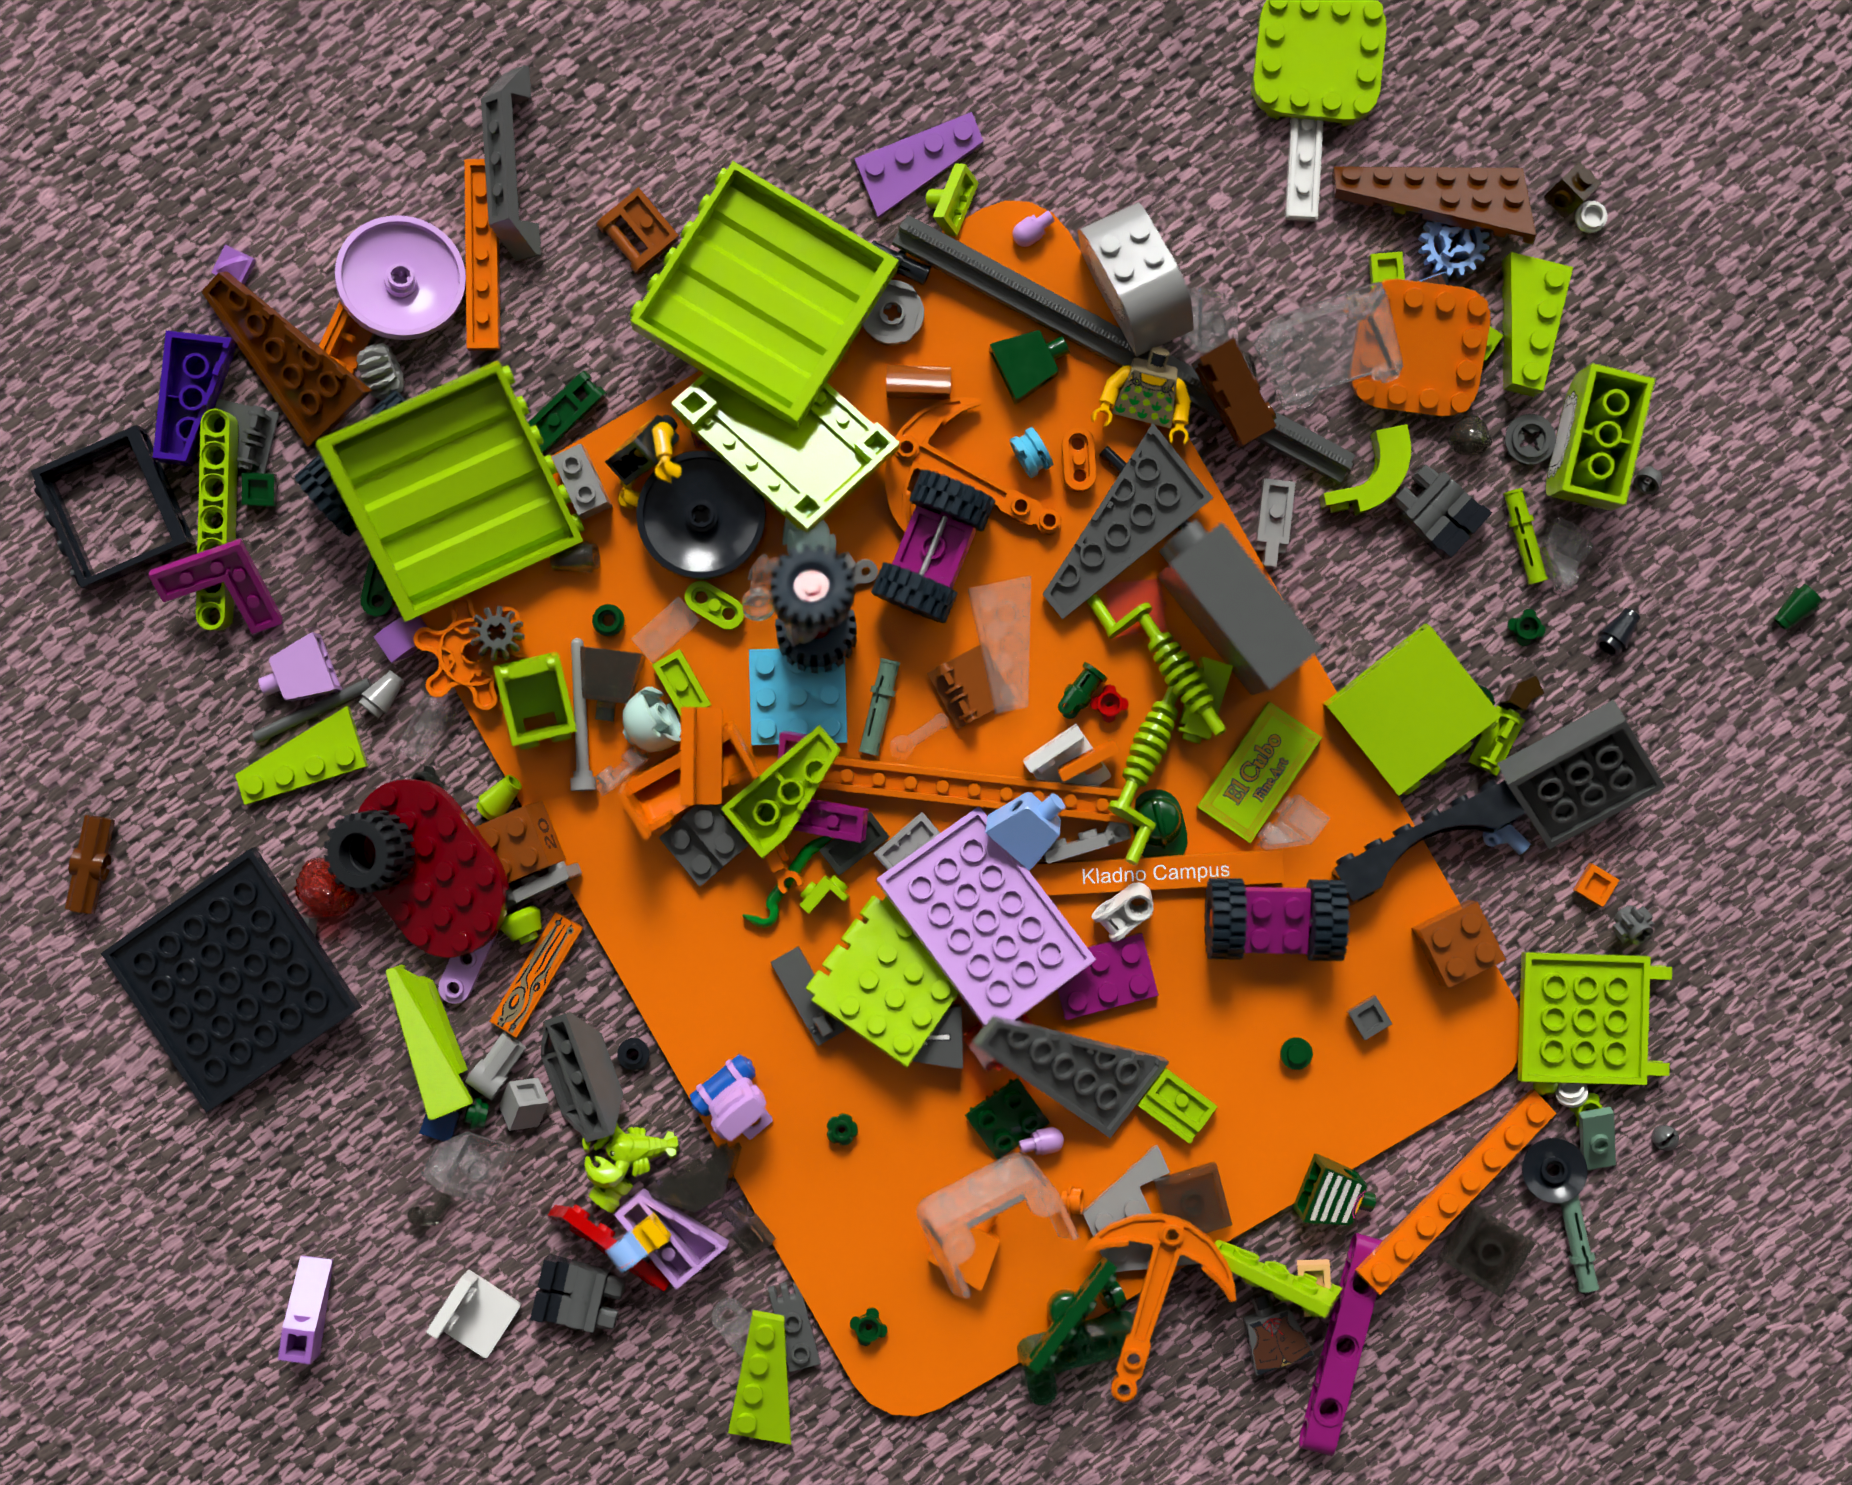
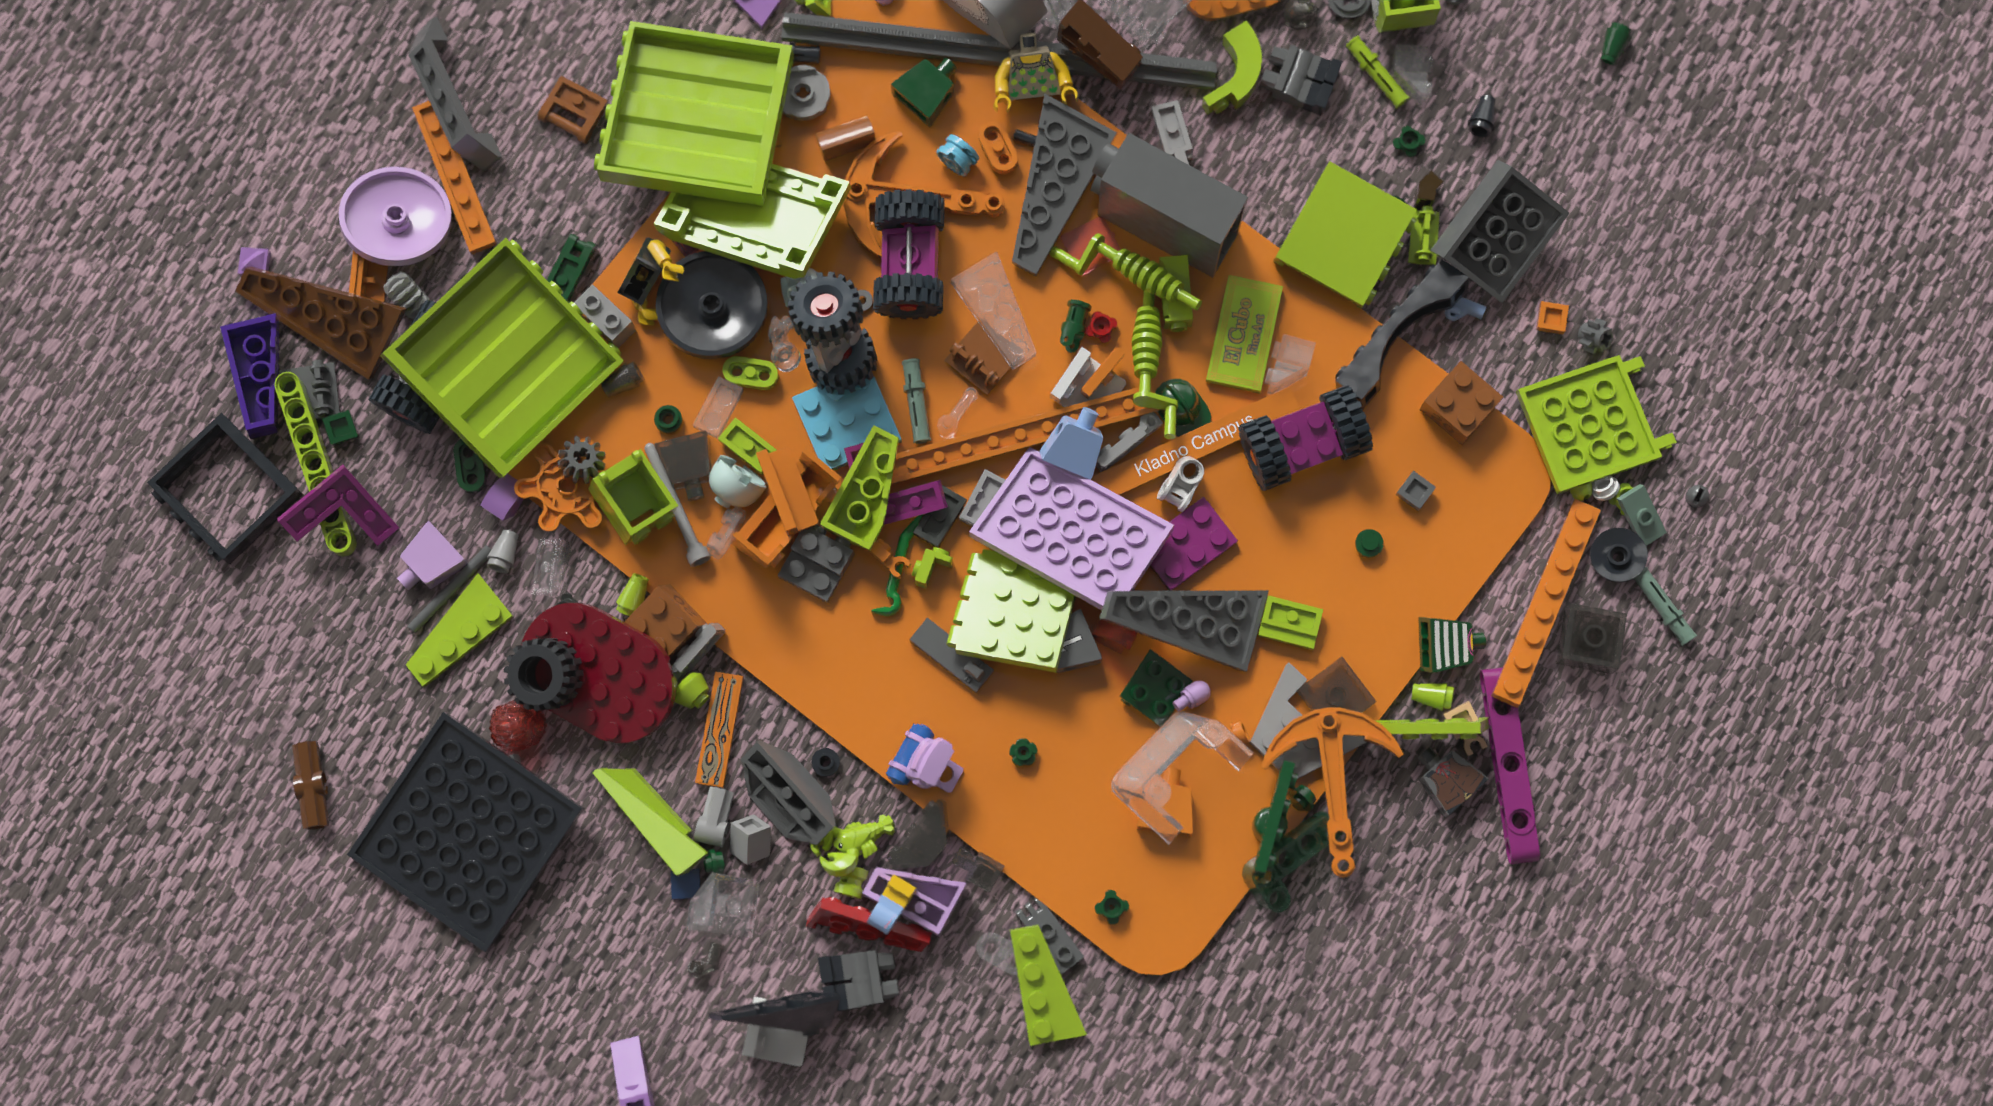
camera: 20 degrees left, 10 degrees down
lavender plate [438,933,498,1004] -> none
none -> black wedge [708,990,840,1036]
none -> lime cone [1411,683,1454,711]

